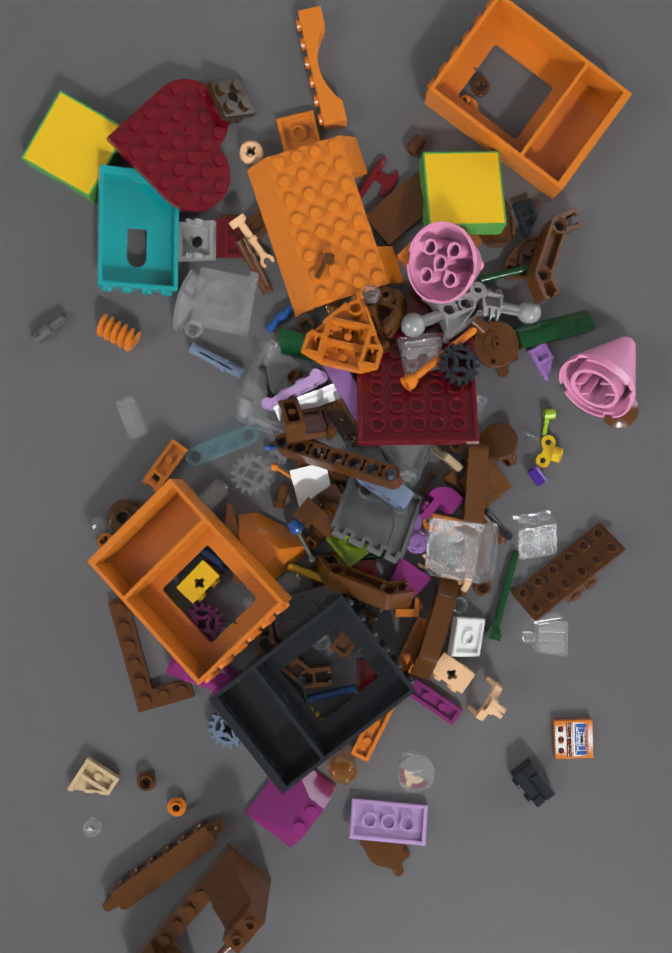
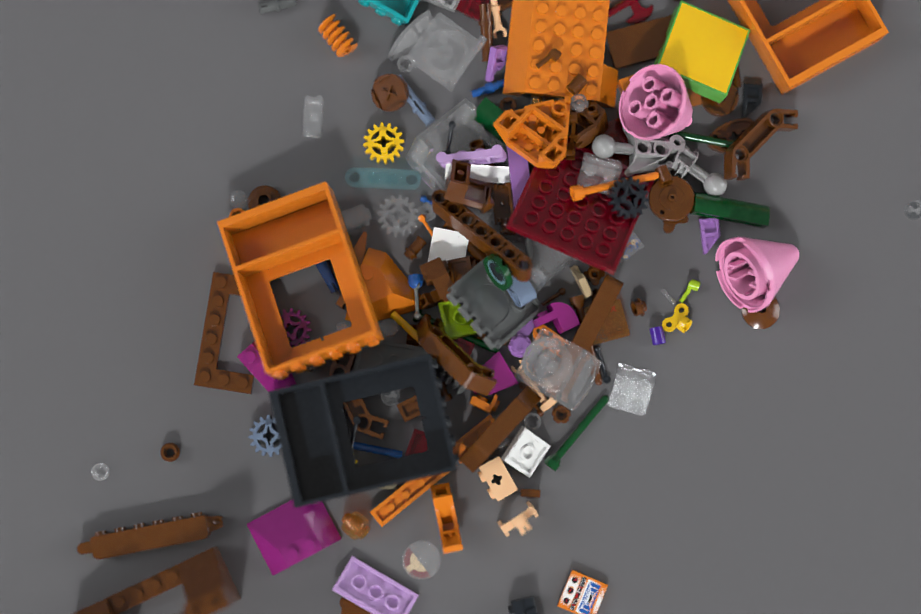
camera: 20 degrees right, 5 degrees down
tan wing [67,757,121,795] -> none
orange plate [142,439,189,492] -> none
orange plate [167,797,187,817] -> none
yellow brick [176,559,222,603] -> none
magenta tile [410,677,463,725] -> none
reddish brown tile [480,423,518,461] -> none
reddish brown bracket [511,523,625,622] -> none
clear torso [522,617,568,657] -> none
none -> yellow gear [363,122,404,164]
none -> reddish brown tile [371,74,409,112]
none -> orange arch [430,482,463,554]
none -> dark green tile [484,254,513,291]
none -> medium lavender tile [485,45,508,82]
none -> reddish brown tile [520,489,540,498]
none -> reddish brown hinge [566,74,588,96]

